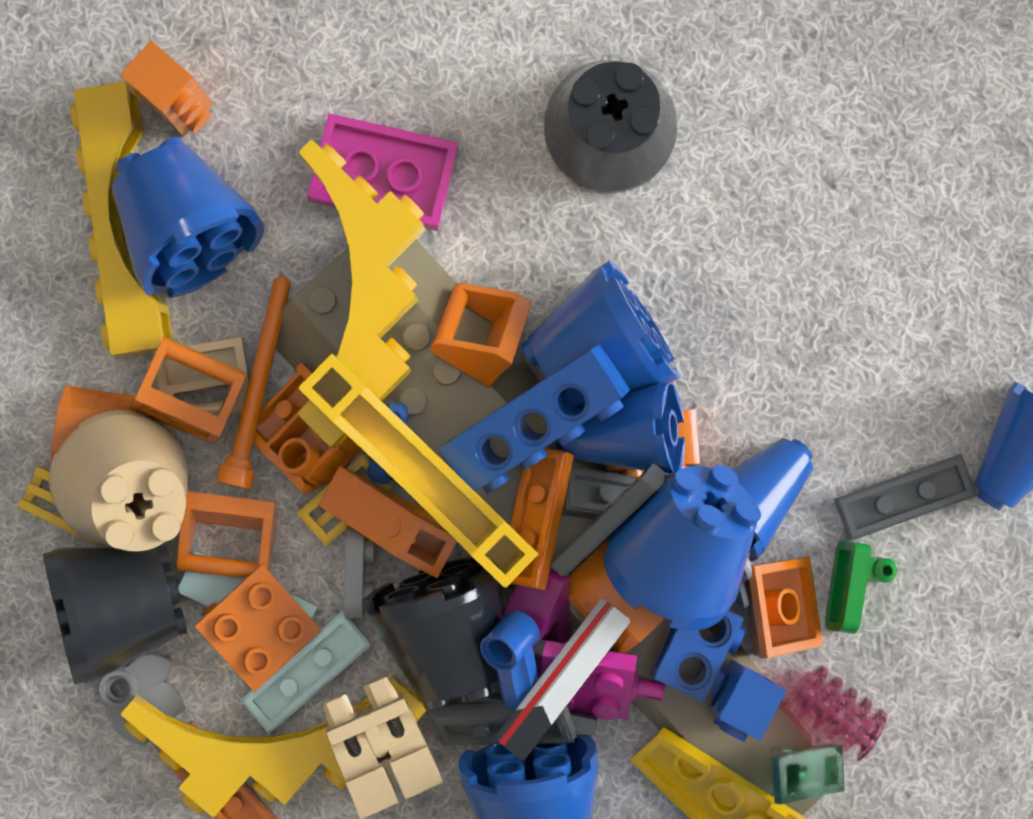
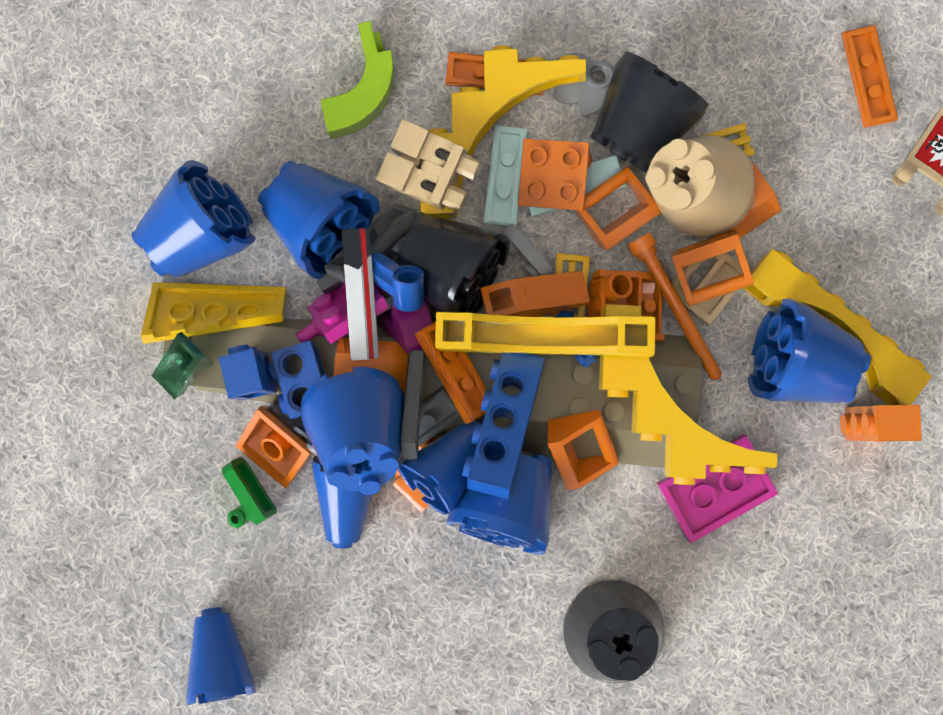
camera: 135 degrees right, 0 degrees up
clear pink piece [783,665,887,761] -> none
dark grey tile [834,454,977,541] -> none

